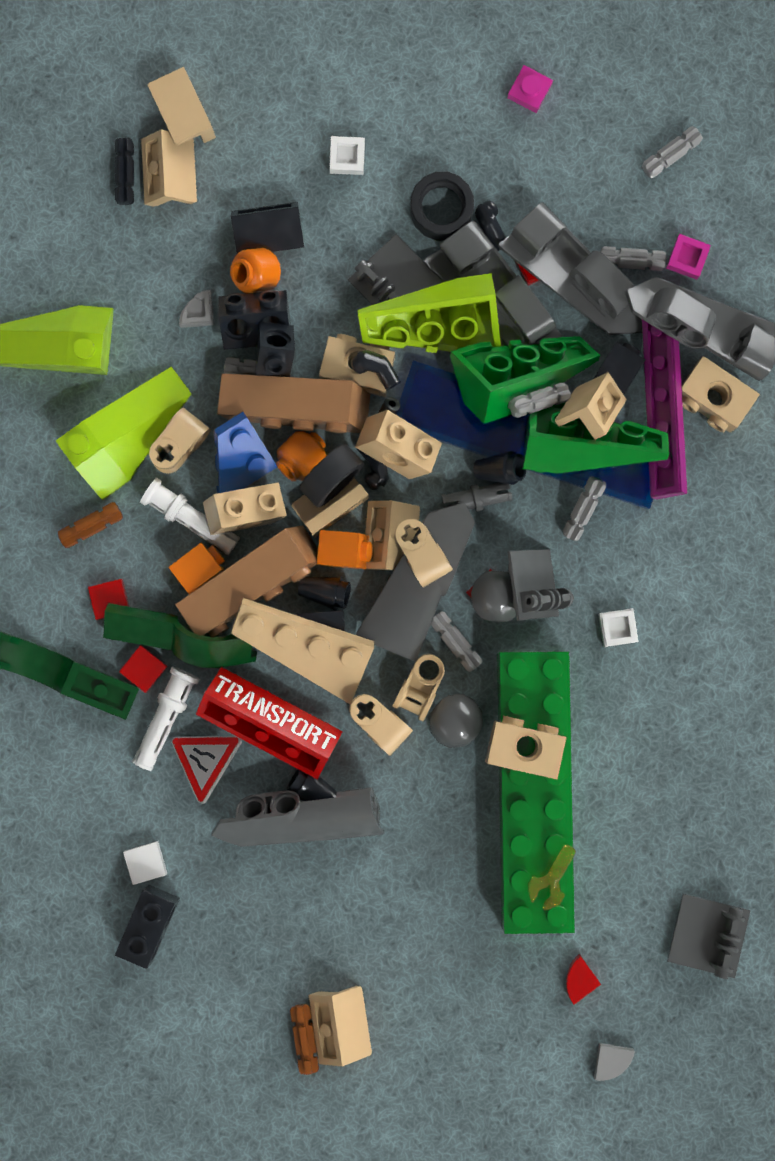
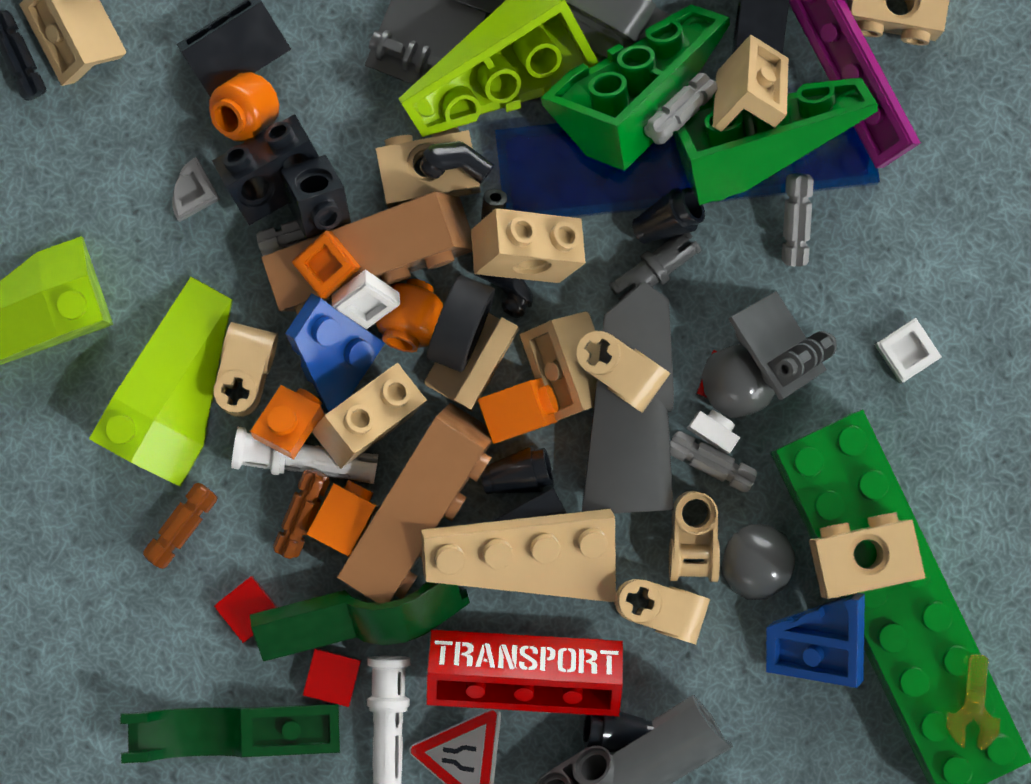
camera: 25 degrees left, 0 degrees up
none -> orange bracket [250,385,325,460]
none -> dark orange axle [273,469,330,559]
none -> orange tile [292,230,361,299]
none -> white tile [332,269,400,329]
none -> white plate [686,409,740,454]
none -> blue wing [766,593,865,688]

